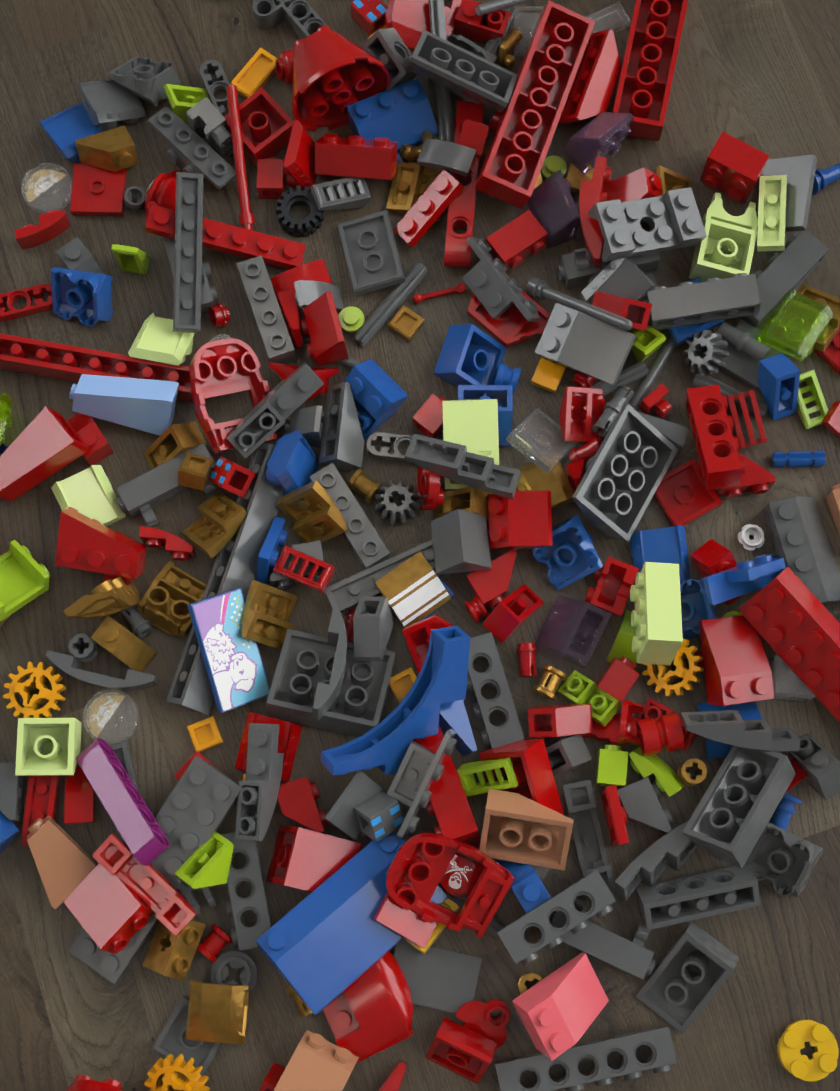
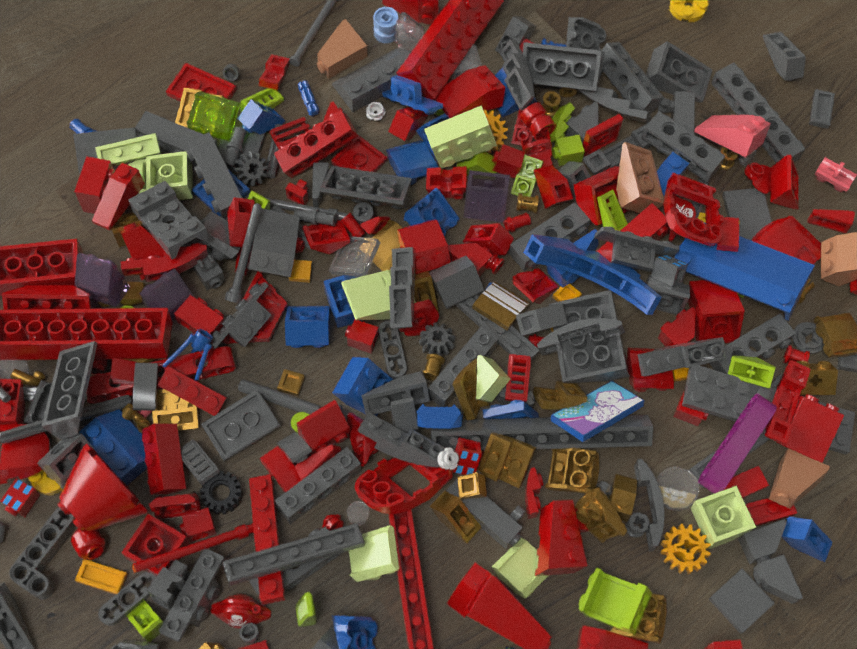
camera: 115 degrees left, 10 degrees down
light blue slope [69,374,179,436] -> none
light orange tile [187,716,224,753] -> none
red hinge [413,283,466,304] -> none
blue wheel [494,363,522,394] -> none
none -> red slope [92,163,145,231]
none -> blue plant [162,329,213,381]
none -> white plate [438,448,459,470]
none -> yellowish green slope [476,355,510,402]

